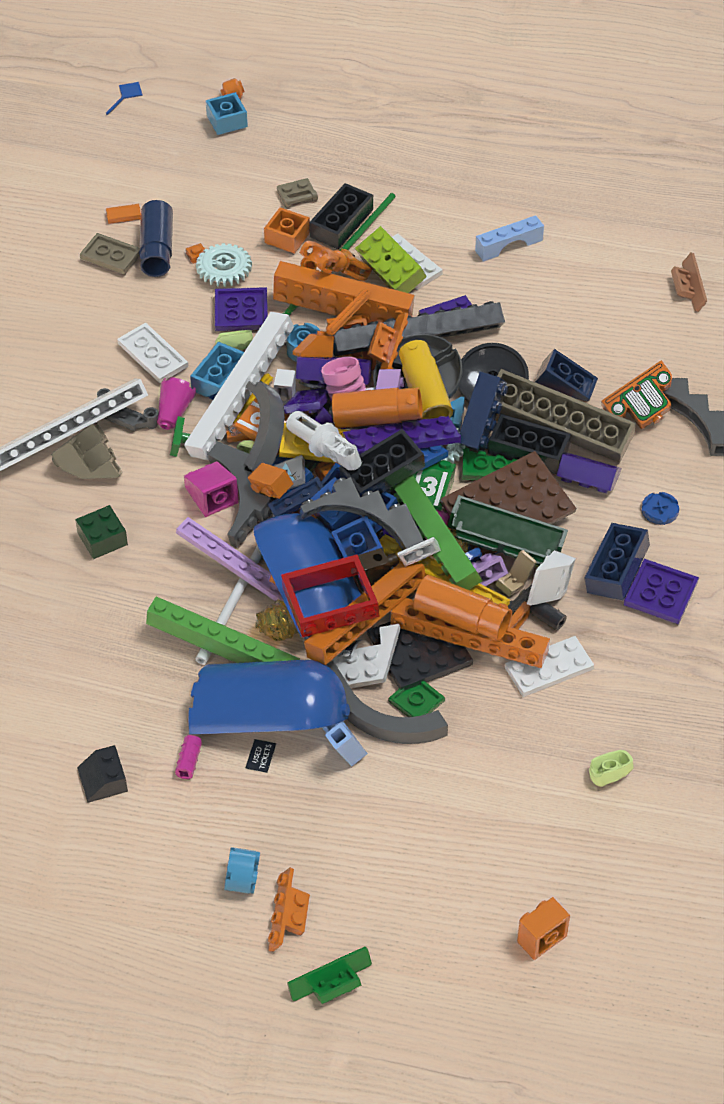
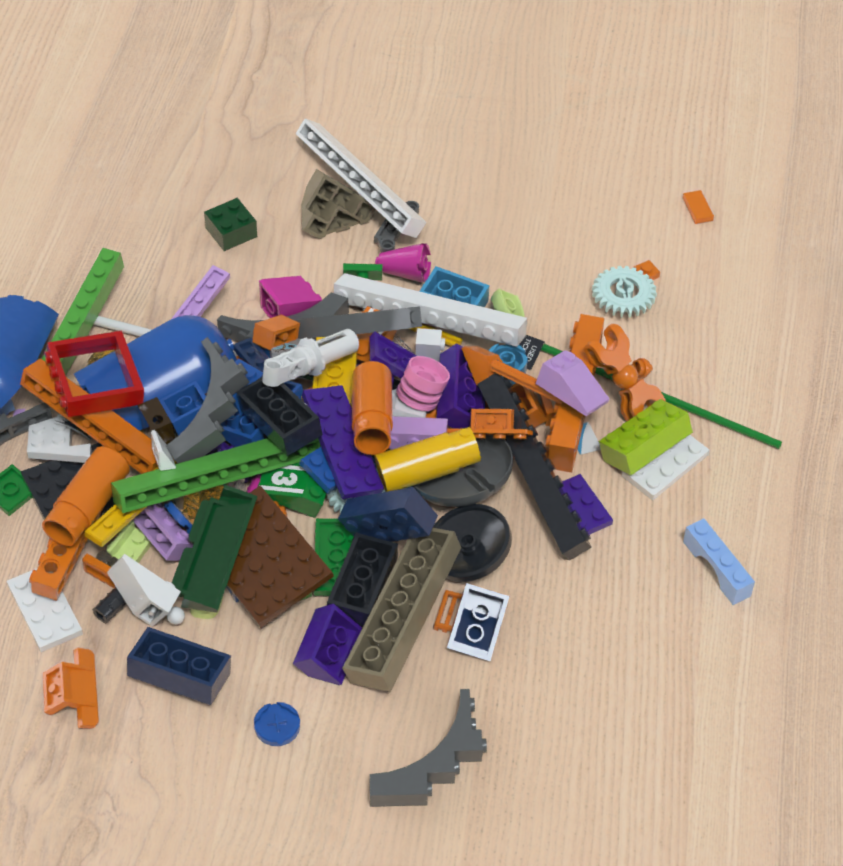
camera: 85 degrees right, 0 degrees up
dark tan plate [80,233,140,275] -> none
white plate [117,323,189,383] -> none
dark blue piece [139,200,173,277] -> none
dark purple plate [215,287,268,331] -> none
orange brick [264,207,310,254] -> none
dark tan plate [277,178,318,208] -> none
black brick [309,183,374,249] -> none
tan bracket [496,550,536,597] -> none
brick [601,360,672,429] -> none
dark purple plate [624,559,699,624] -> none
nougat bracket [671,252,707,312] -> none
none -> orange plate [43,647,99,728]
none -> lavender slope [536,350,609,416]

